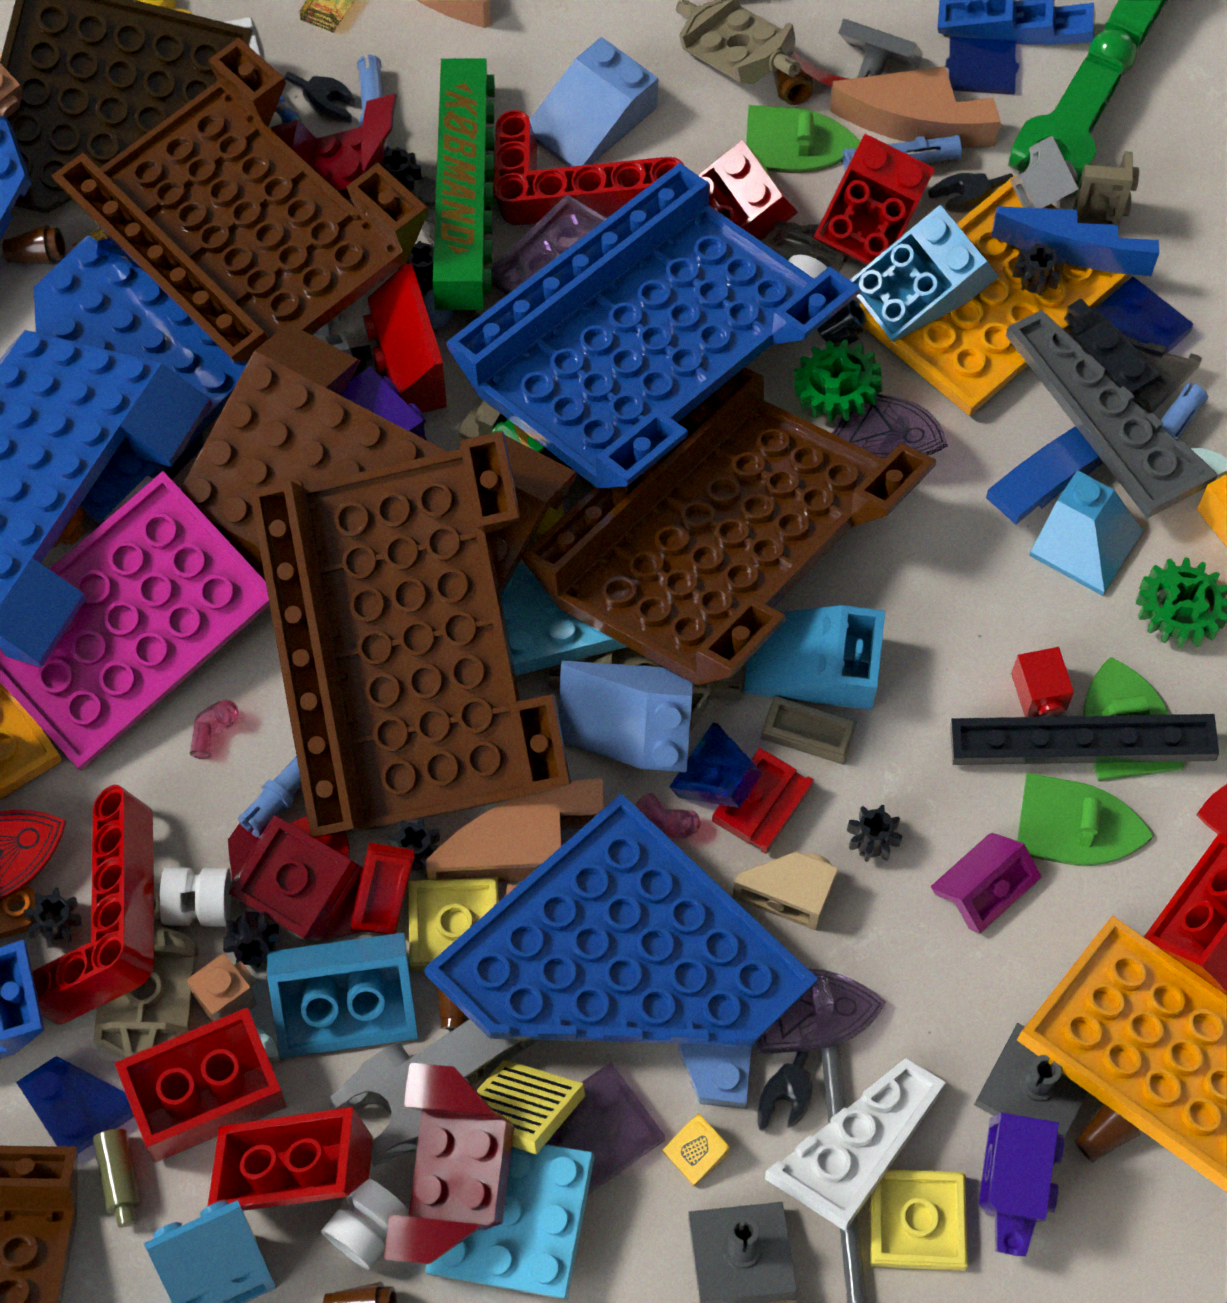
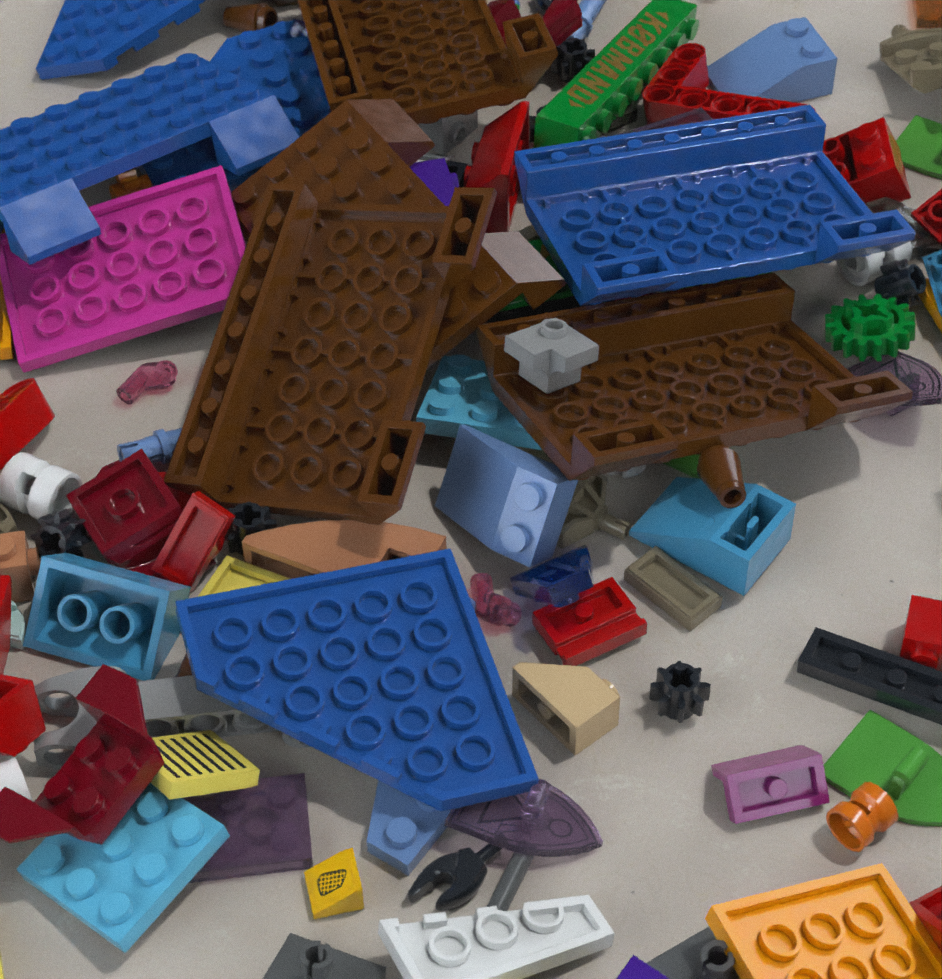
camera: 30 degrees right, 15 degrees down
none -> light grey brick [504,317,599,394]
none -> reddish brown cone [697,445,746,508]
none -> orange wheel [826,782,898,852]

